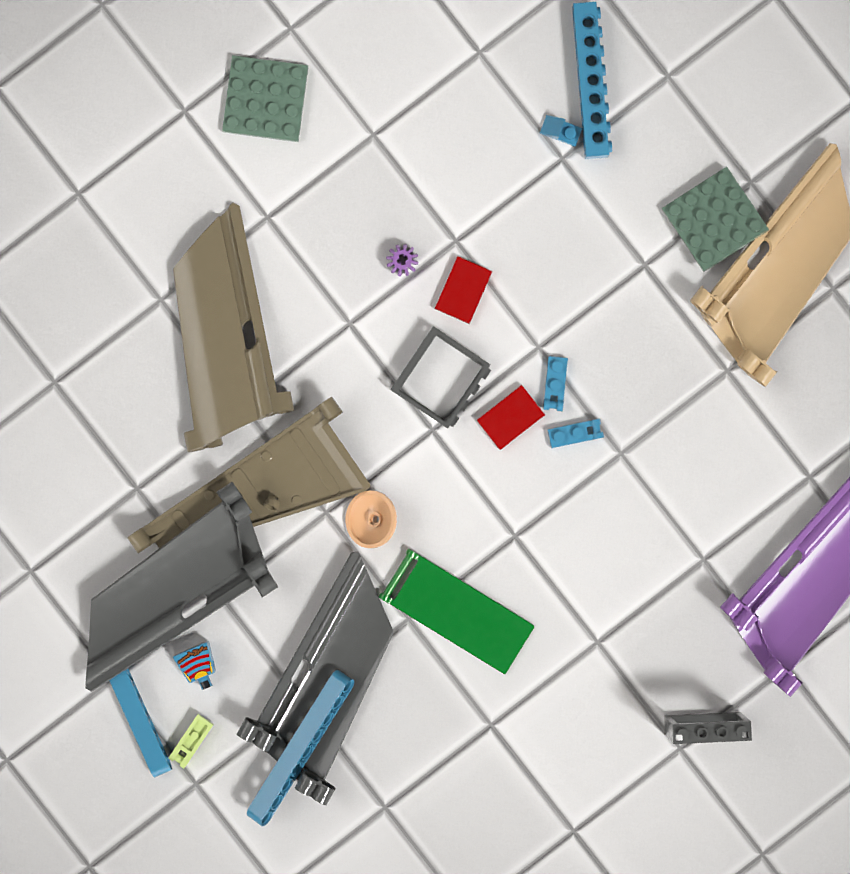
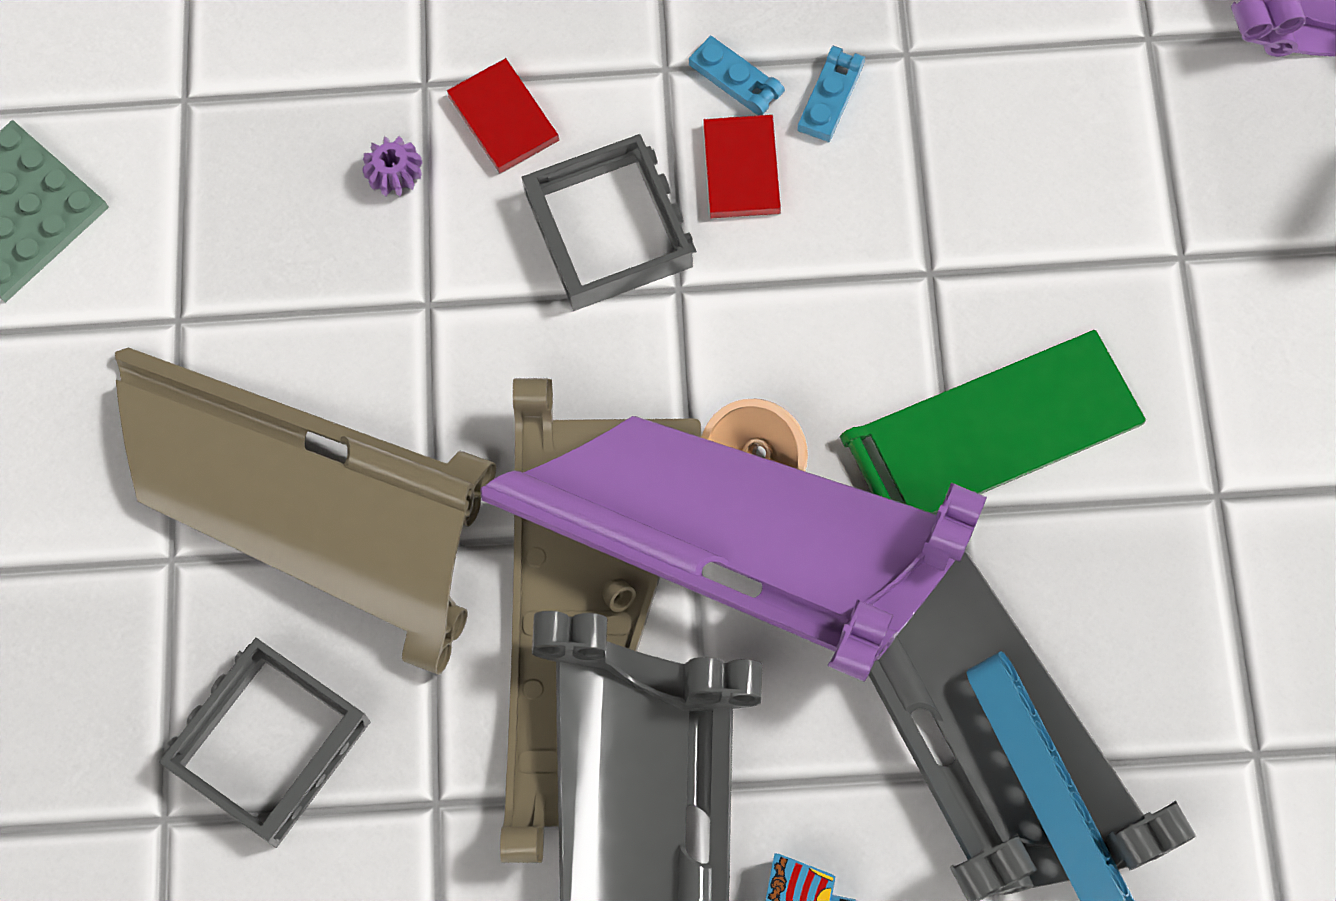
camera: 50 degrees left, 20 degrees down
none -> dark grey window [159,637,371,848]
none -> medium lavender panel [480,416,987,682]

